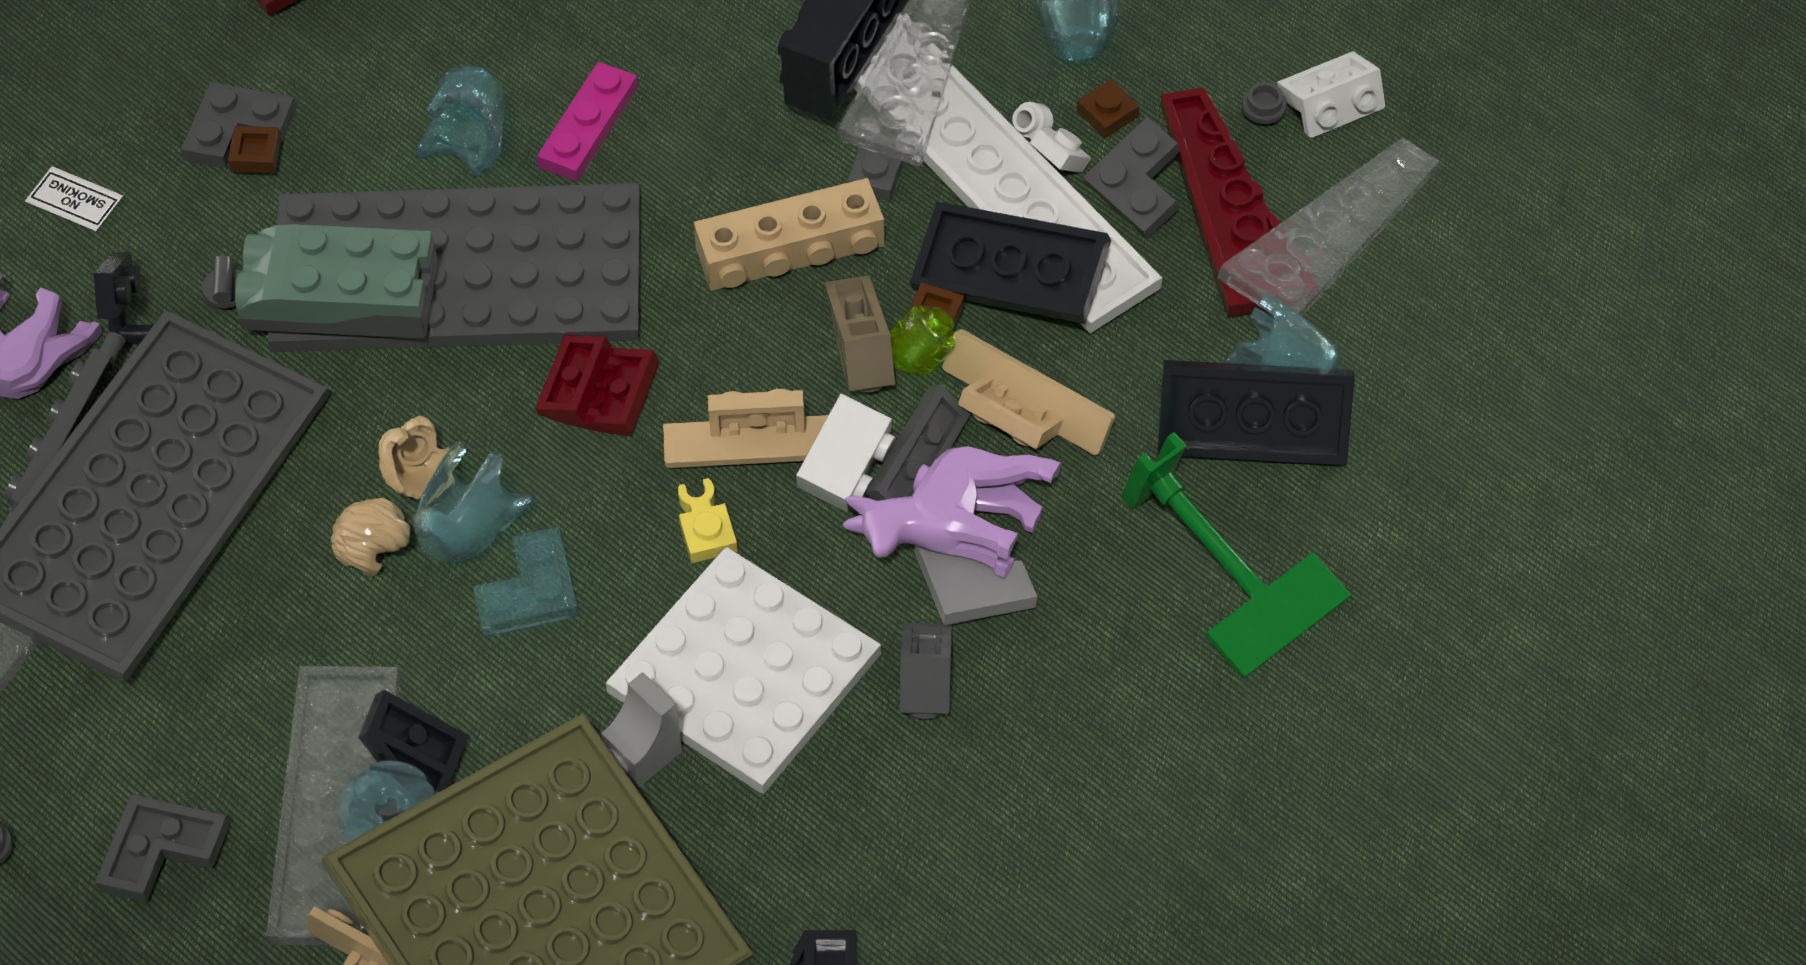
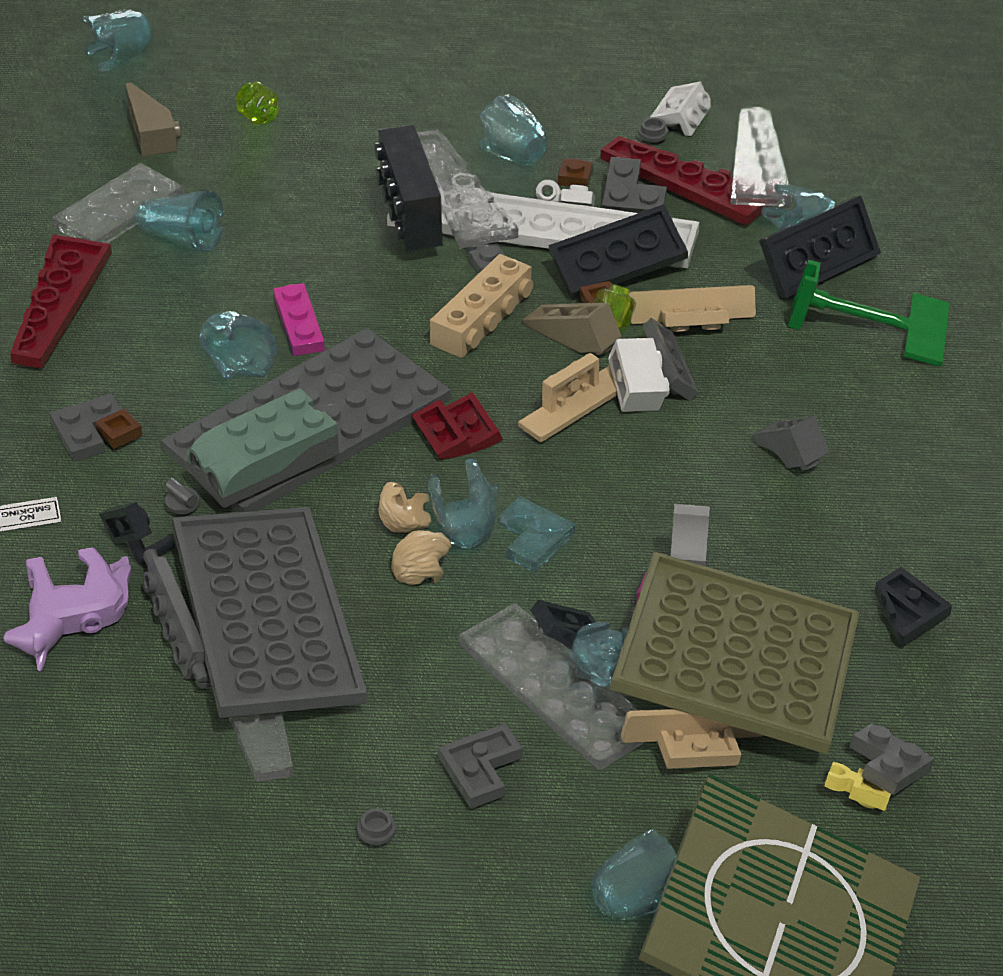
camera: 40 degrees left, 15 degrees down
white plate [606,547,881,795] -> none
light yellow plate [678,478,738,563] -> none
lavender animal [842,446,1061,578] -> none
light grey tile [915,545,1037,625] -> none

